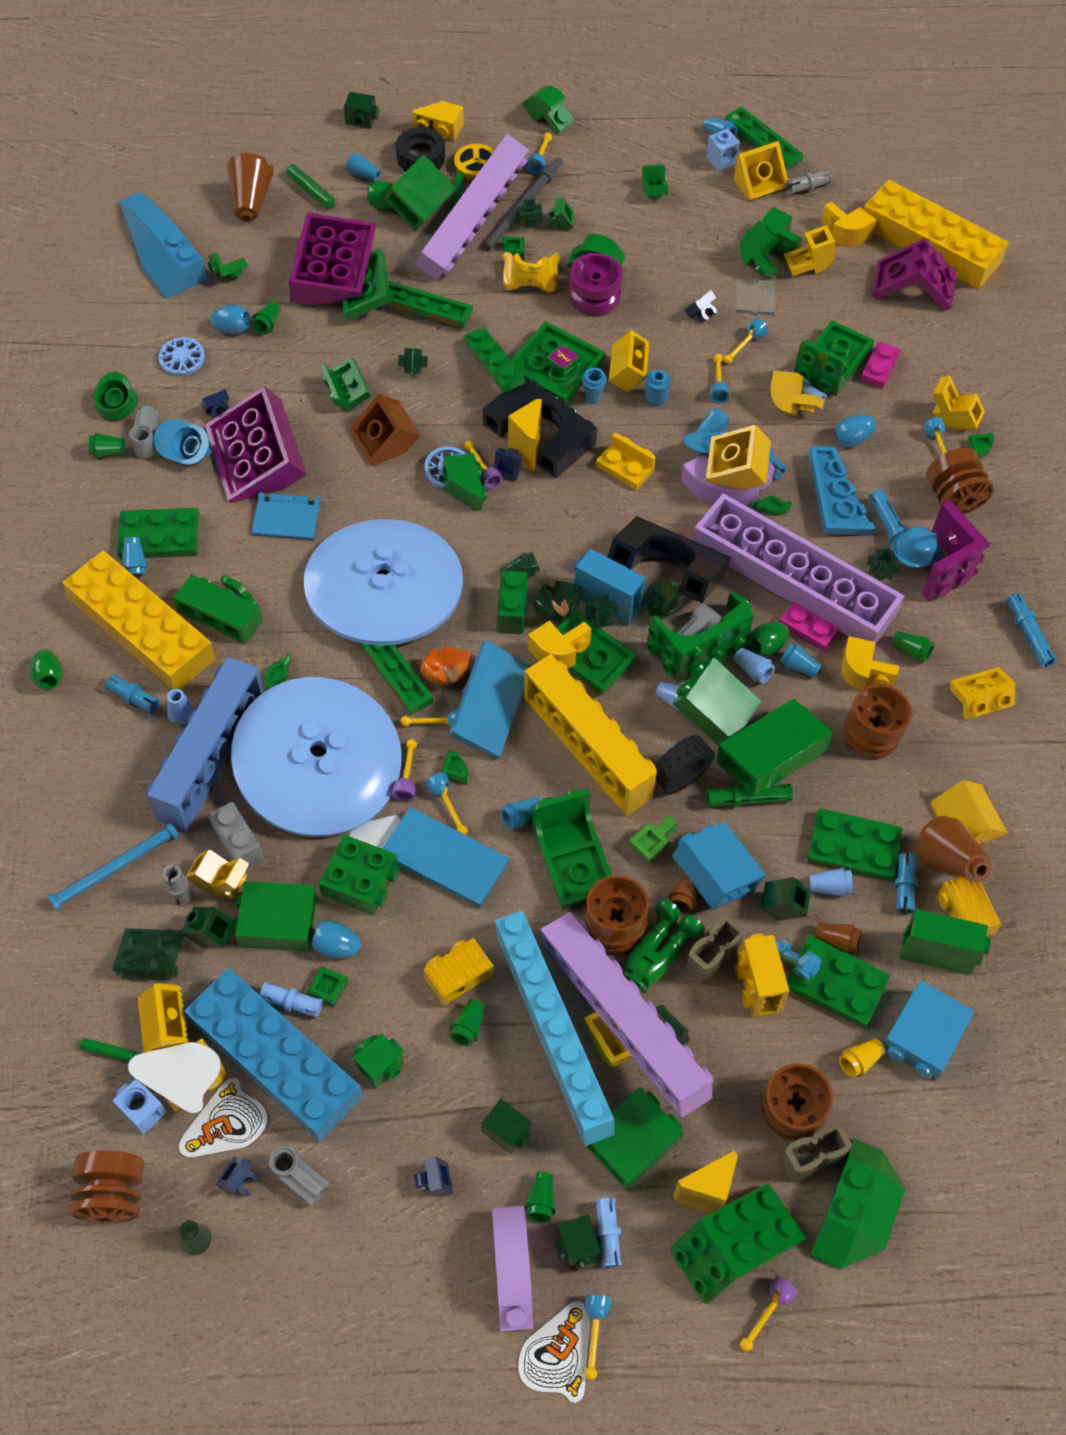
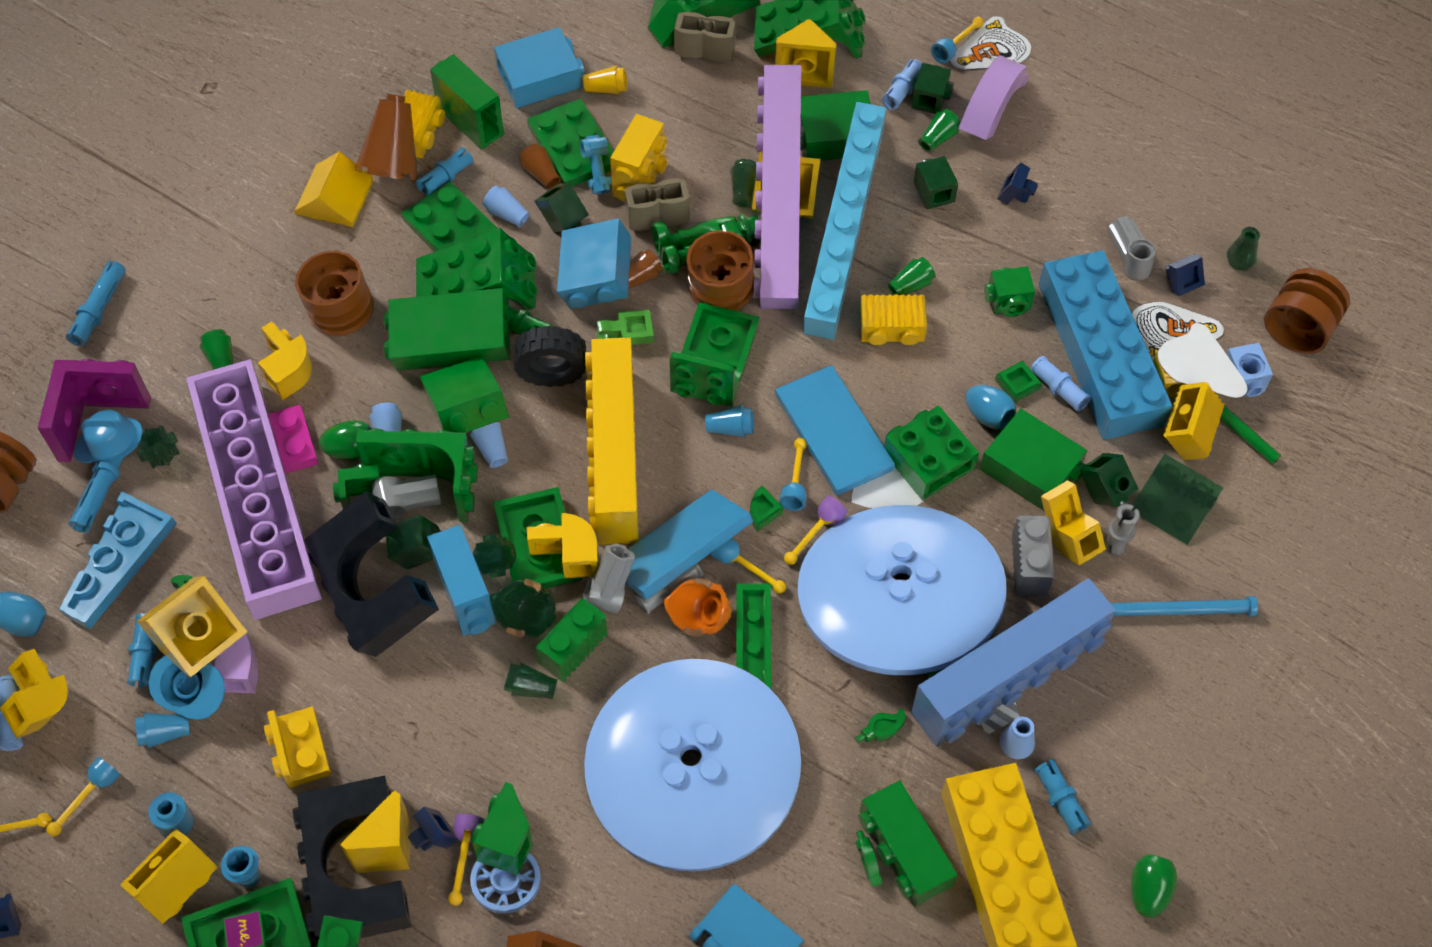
camera: 145 degrees left, 0 degrees up
dark orange wheel [761,1063,833,1140] -> none
dark azure cone [779,643,821,678] -> none
yellow bracket [950,667,1016,720] -> none
none -> green bracket [416,228,538,310]
none -> light grey piece [583,543,635,614]

